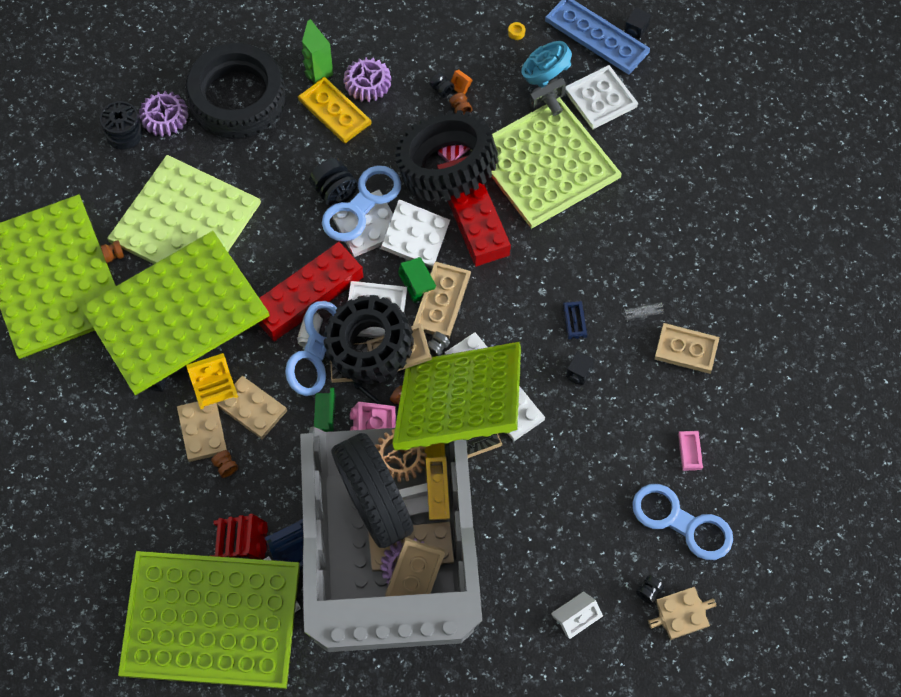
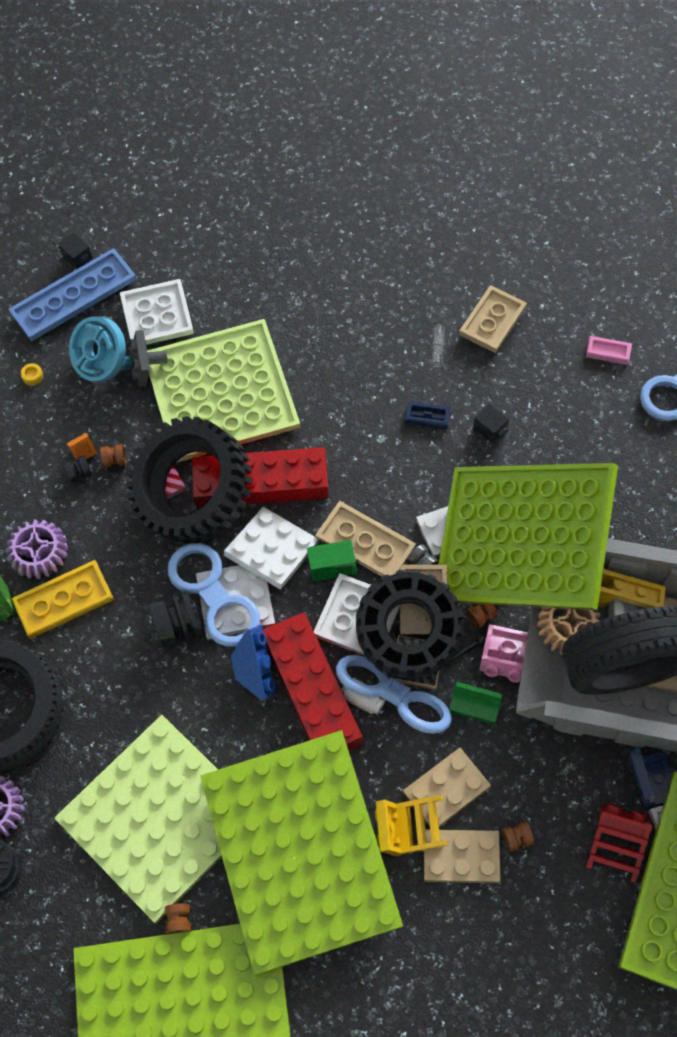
camera: 70 degrees left, 0 degrees up
none -> blue slope [231,625,276,700]

